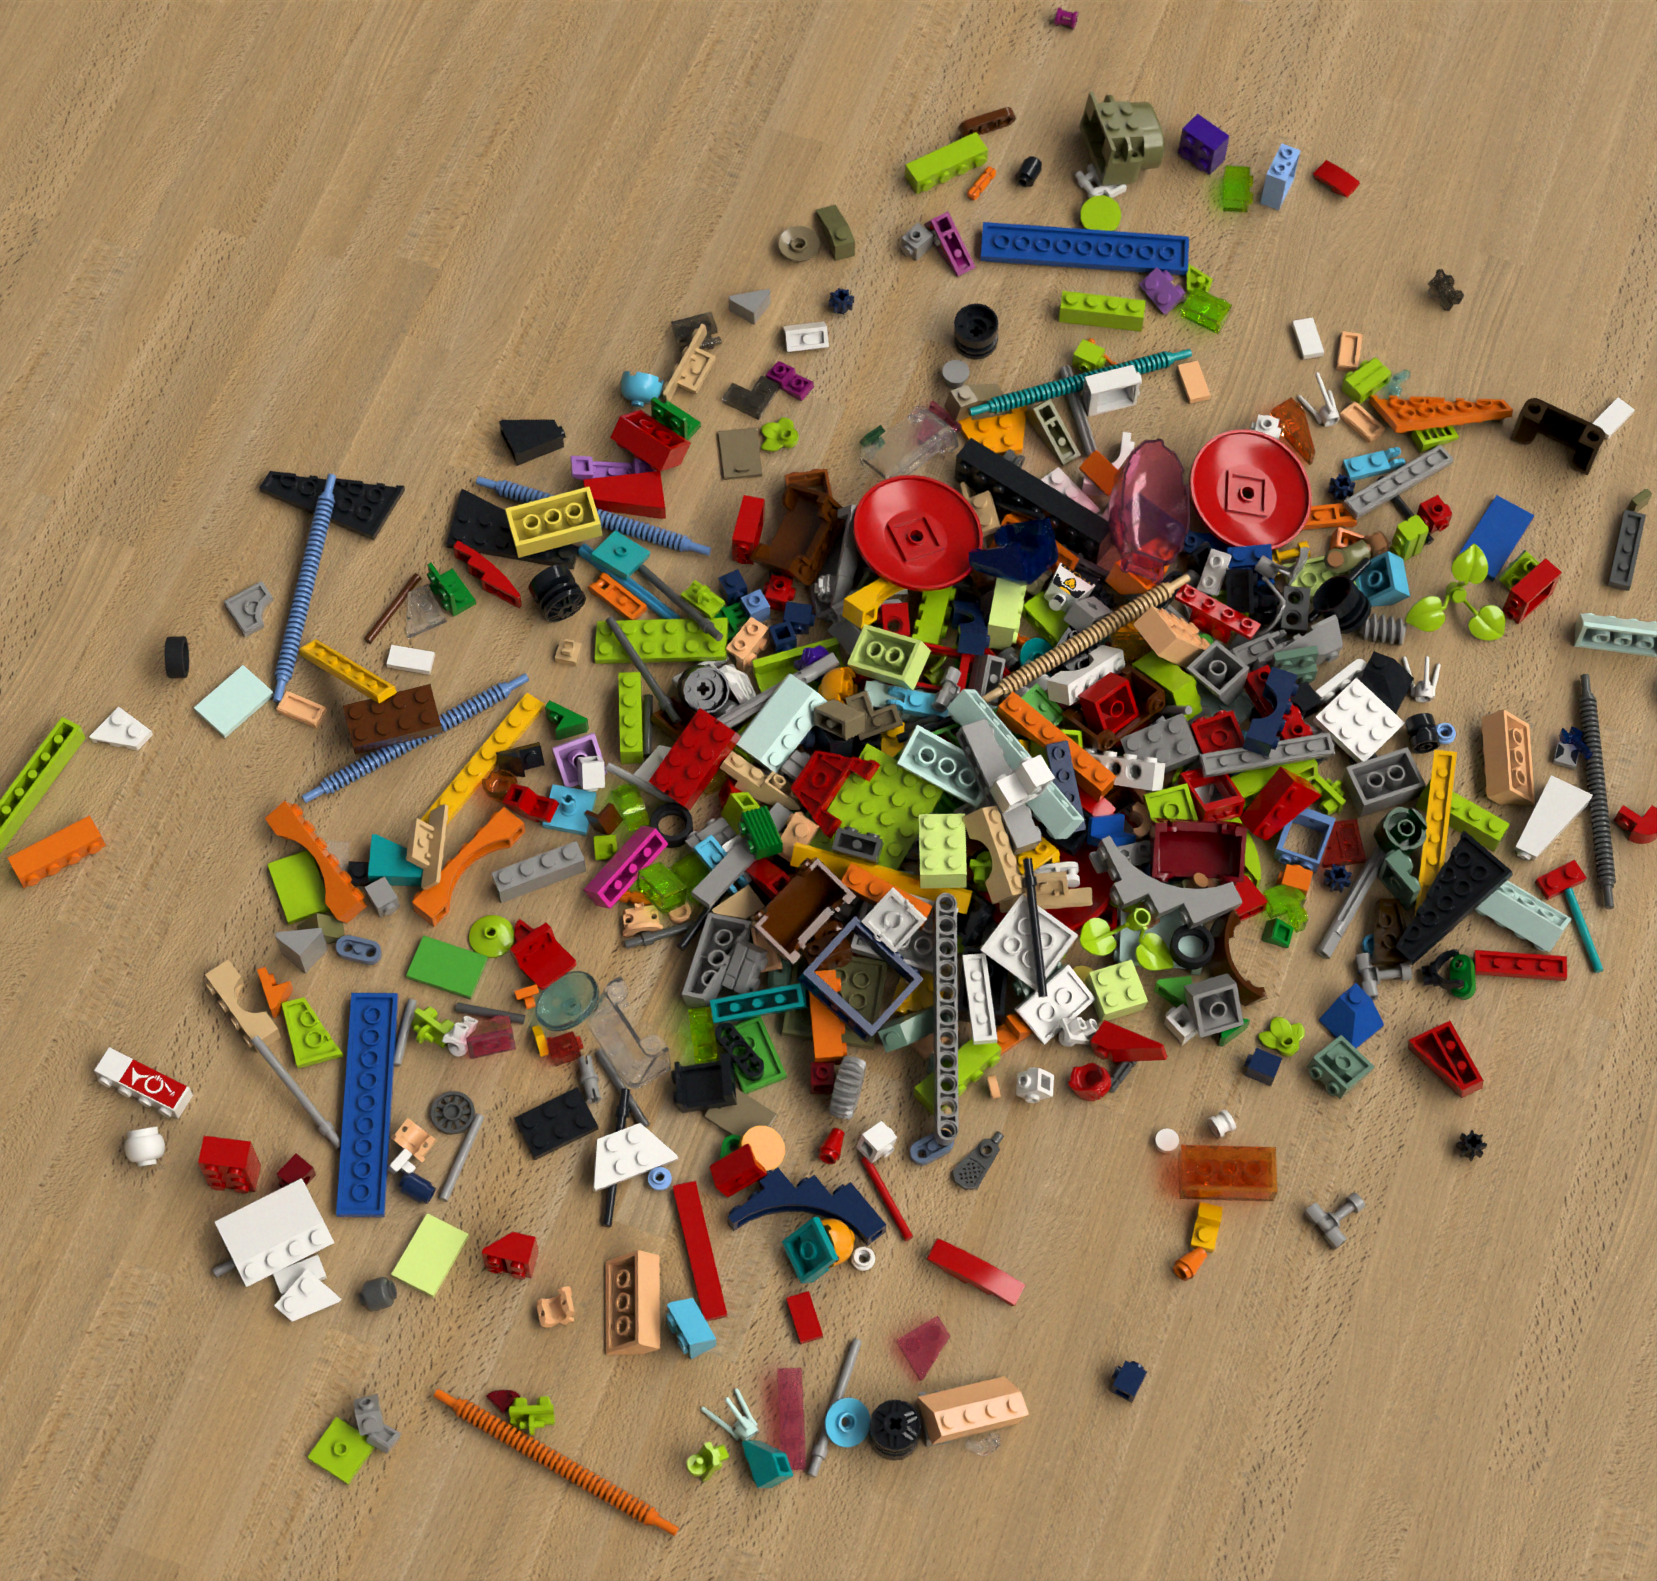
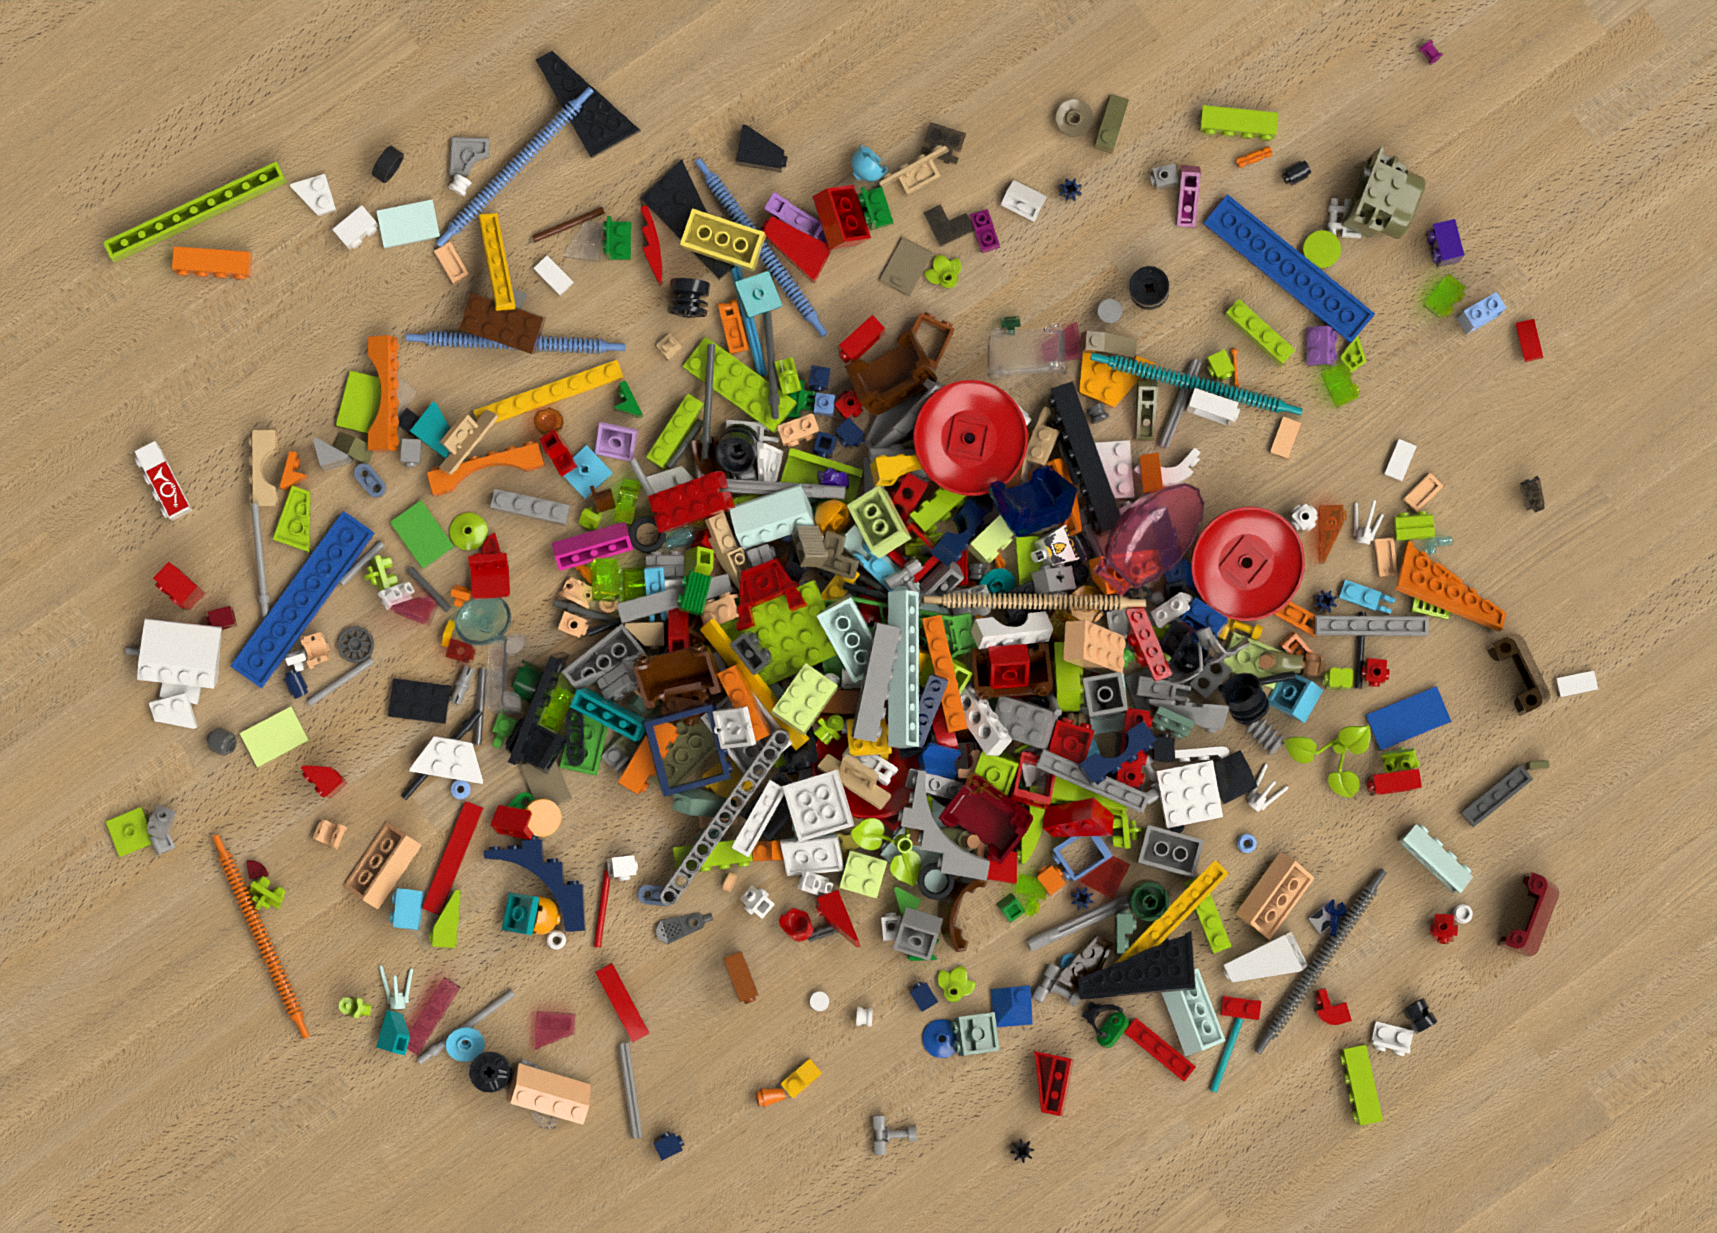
camera: 35 degrees right, 20 degrees up
white piece [124,1127,165,1167] -> none
black slope [496,742,545,777] -> none
white brick [577,755,605,792] -> none
light grey slope [729,289,771,325] -> none
red tile [786,1291,823,1345] -> none
dark red brick [810,1062,834,1095] -> none
white gear [814,574,836,603] -> none
red cone [818,1128,845,1164] -> none
light grey gear [830,1056,866,1120] -> none
reddish brown beam [958,107,1016,138] -> none
tan arch [963,806,1026,904] -> none
white brick [989,755,1055,814] -> none
black bar [1023,858,1048,998] -> none
clear orange brick [1178,1145,1277,1202] -> none
black wheel [1405,713,1440,754] -> none
none -> white brick [333,205,378,250]
none -> lime slope [429,890,461,948]
none -> white wheel [448,174,472,196]
none -> bright green plate [492,713,517,749]
none -> black wing [508,651,570,765]
none -> dark green brick [508,659,544,703]
none -> light nougat brick [558,611,589,639]
none -> light grey bracket [601,743,631,773]
none -> light grey axle [618,1043,642,1139]
none -> clear light blue cone [665,526,695,550]
none -> dark orange window [723,951,759,1004]
none -> blue dish [922,1019,956,1058]

